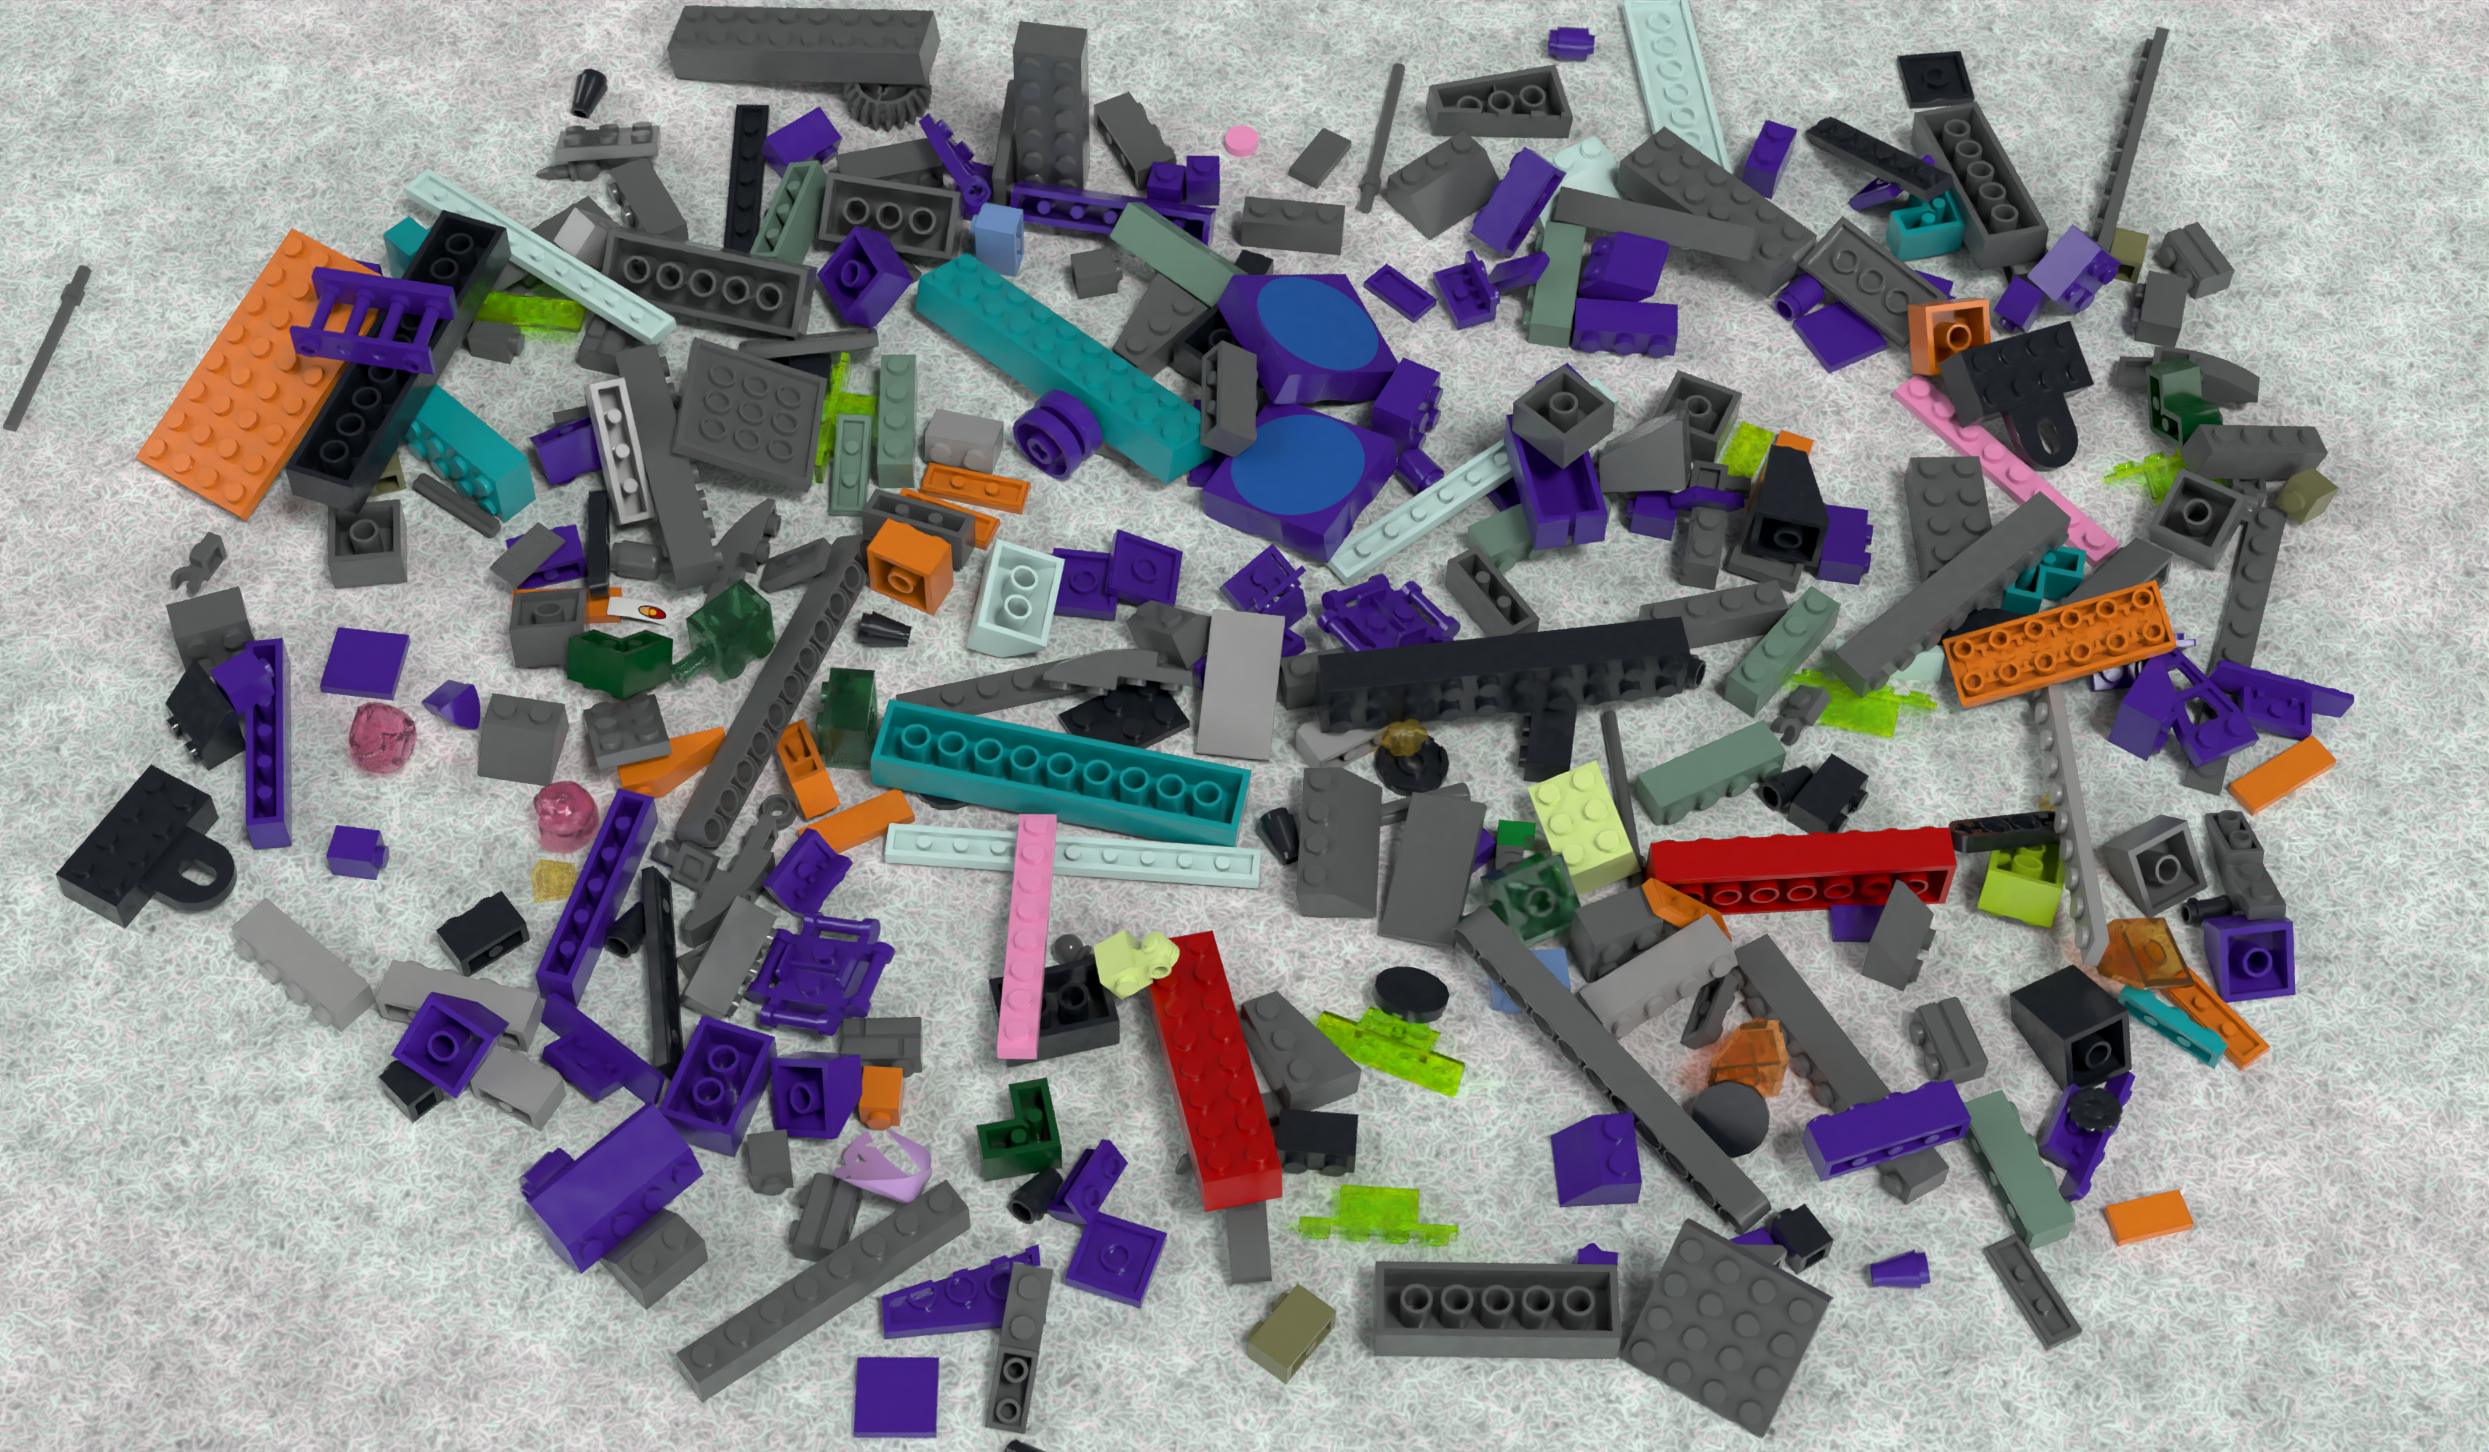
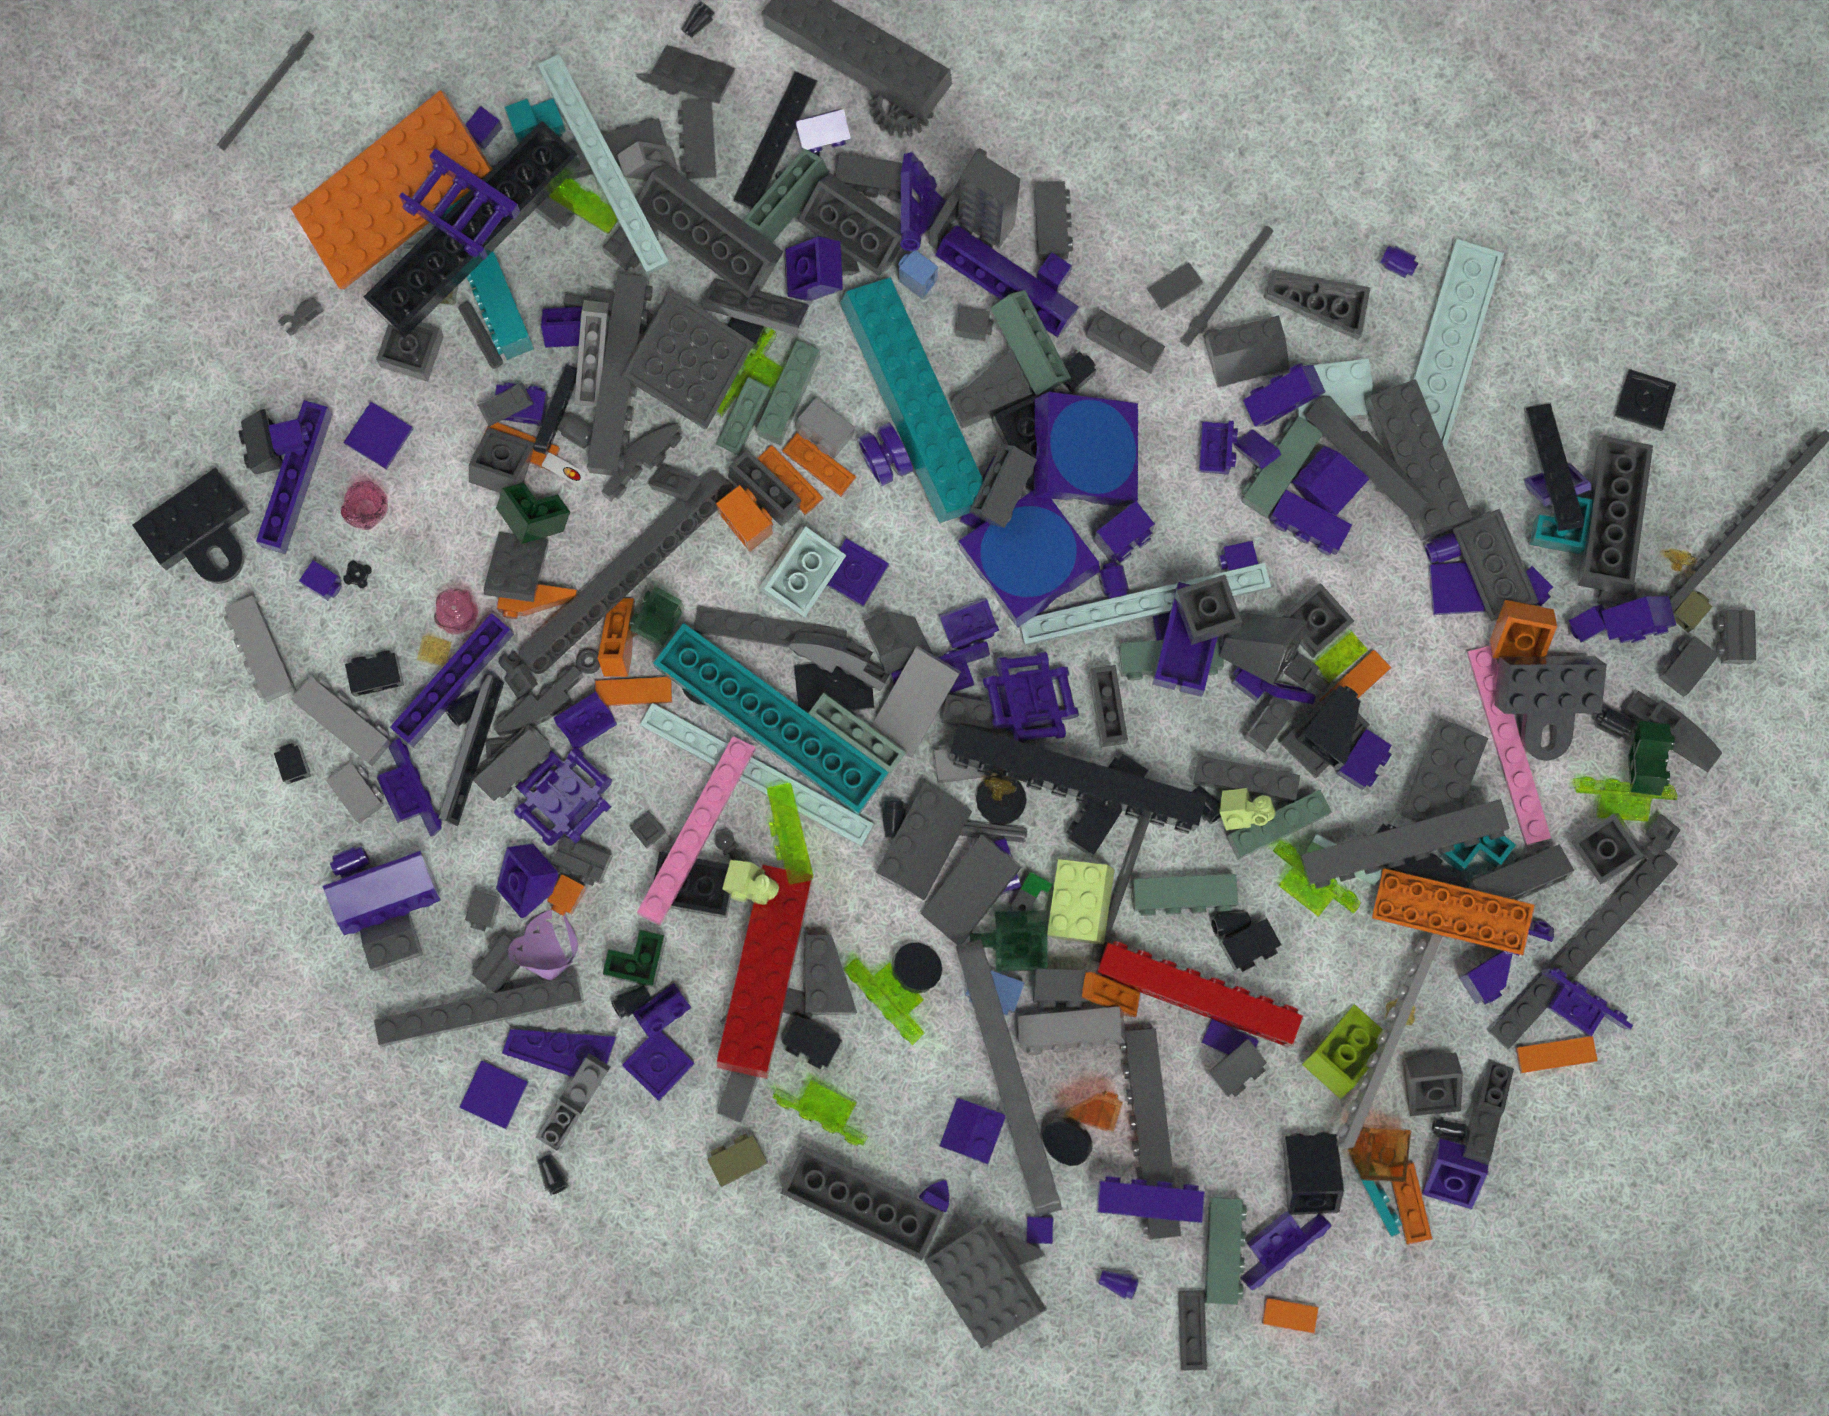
camera: 25 degrees right, 25 degrees up
dark grey brick [166,586,256,677] -> none
dark purple slope [391,992,510,1099] -> none
dark purple tile [421,679,480,729] -> none
dark grey slope [478,693,569,787] -> none
dark purple brick [659,1015,778,1158] -> none
clear green brick [670,578,776,685] -> none
black cone [857,611,912,647] -> none
dark purple tile [1104,529,1183,605] -> none
dark purple brick [1186,156,1220,206] -> none
bright pink tile [1225,125,1258,157] -> none
dark purple tile [1364,263,1437,324] -> none
dark grey plate [1681,973,1739,1050] -> none
dark purple brick [1742,119,1797,199] -> none
black brick [1769,1204,1833,1275] -> none
dark grey plate [1770,685,1832,745] -> none
dark grey brick [1909,996,1989,1085] -> none
black beam [1948,811,2061,853] -> none
black piece [2067,1087,2123,1133] -> none
dark purple plate [2146,648,2260,768] -> none
dark grey brick [2179,424,2328,480] -> none
olive brick [2274,467,2339,525] -> none
none -> black plate [343,561,372,589]
none -> dark grey plate [630,812,666,849]
none -> clear neon green bracket [767,783,814,884]
none -> sand green brick [808,691,906,773]
none -> yellowish green brick [1220,788,1276,830]
none -> black brick [1595,706,1635,739]
none -> clear yellow plant [1664,548,1696,572]

